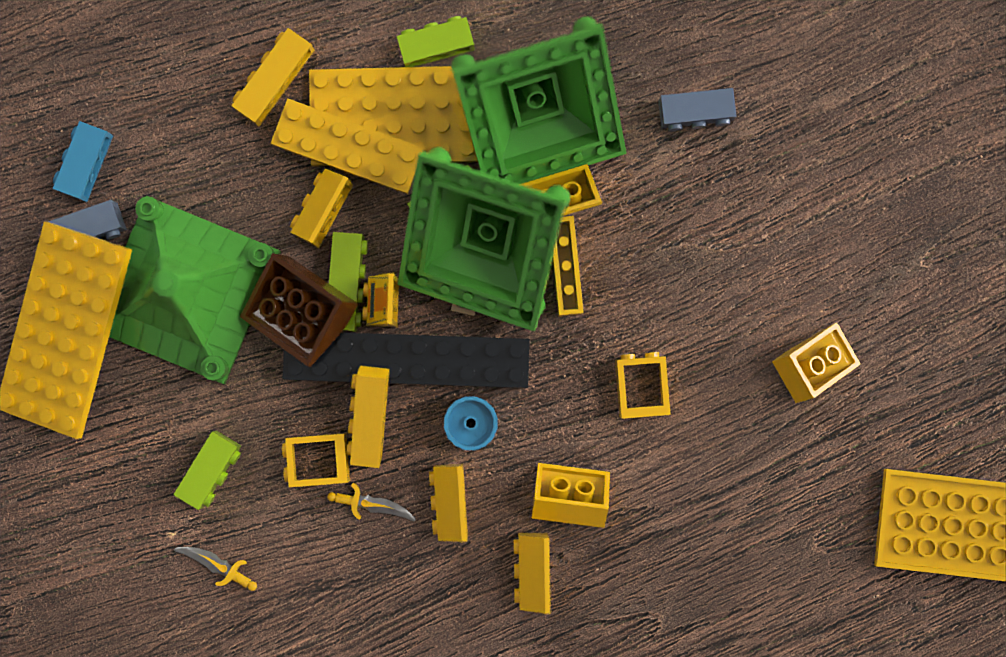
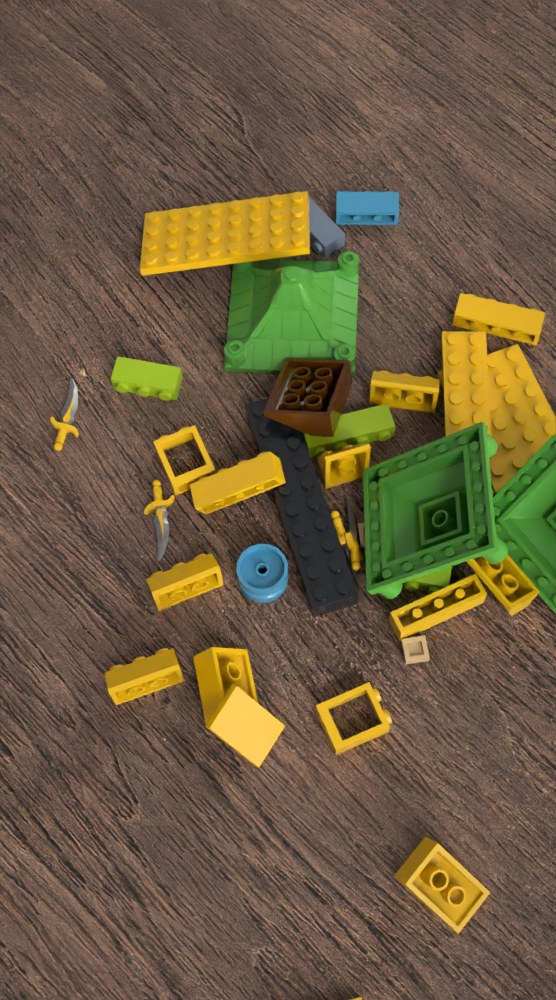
camera: 80 degrees right, 20 degrees down
none -> yellow tile [205,684,285,767]
none -> piece [330,511,361,592]
none -> yellow piece [345,495,363,571]
none -> tan plate [401,635,430,665]

